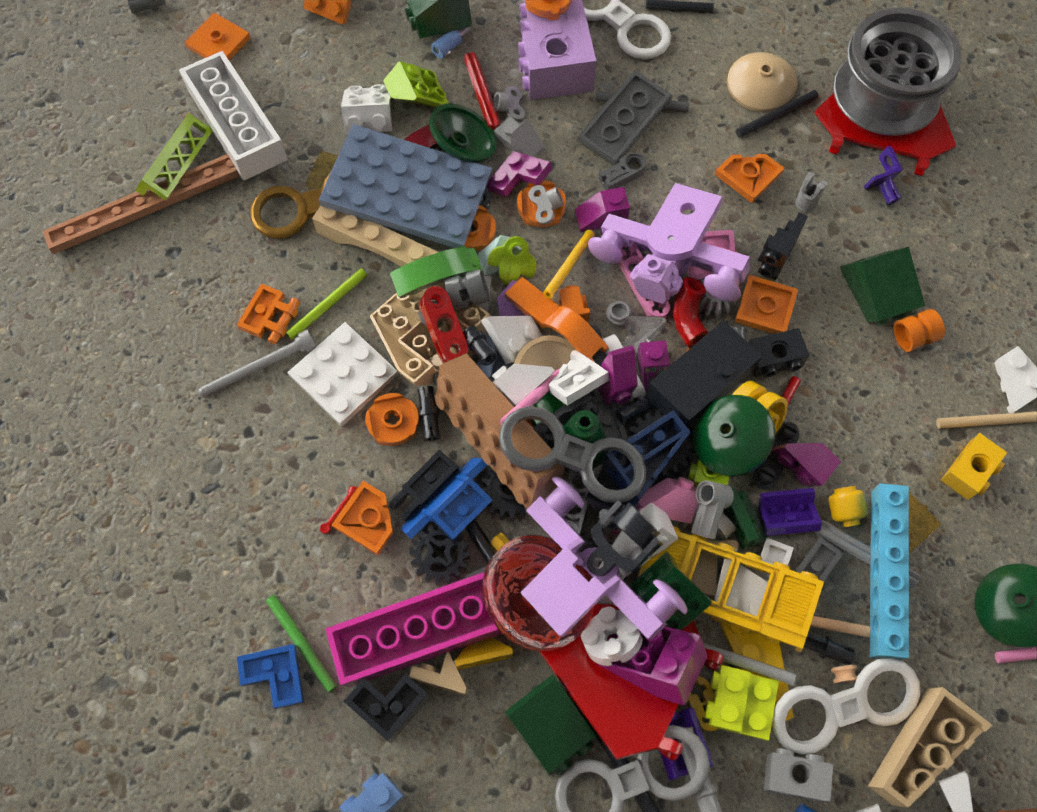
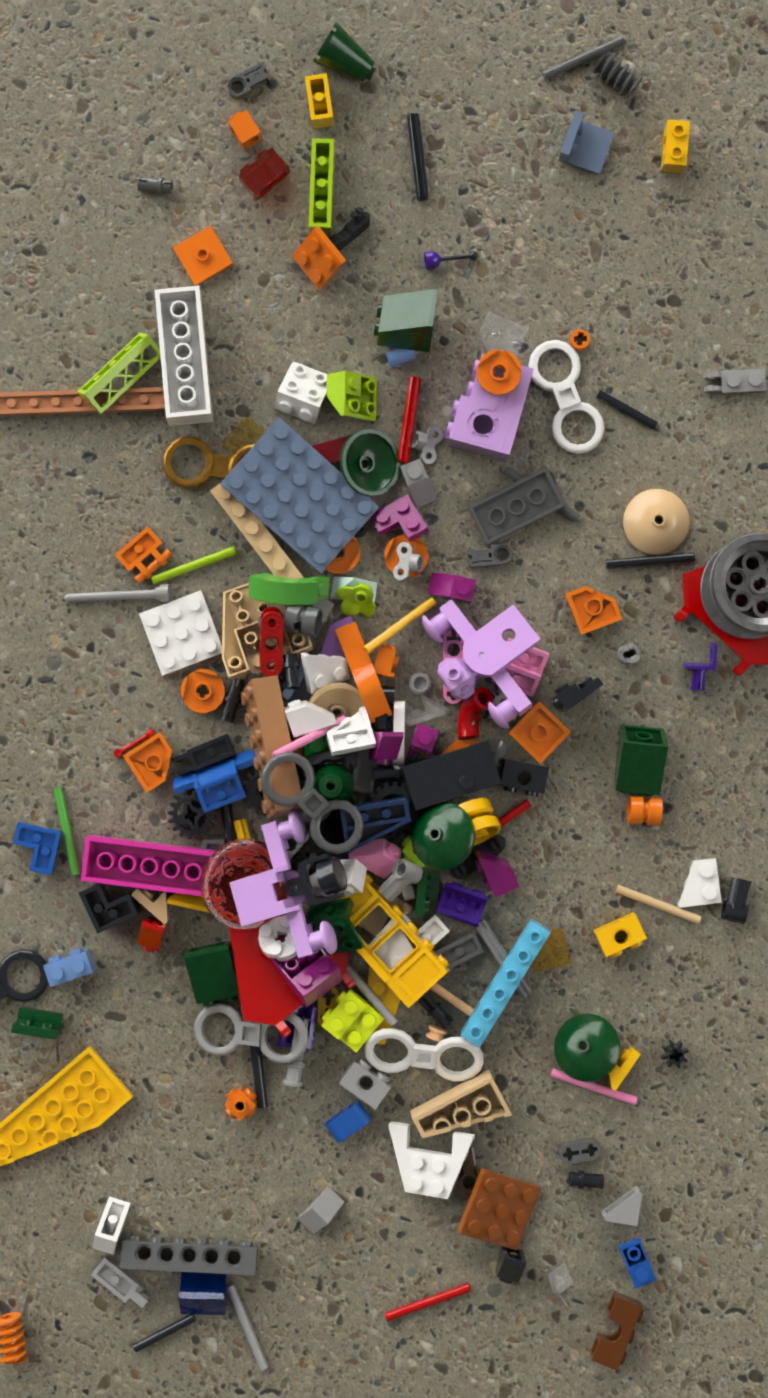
camera: 30 degrees right, 20 degrees up
yellow head [828,486,868,527] -> none
none -> red slope [137,916,169,953]

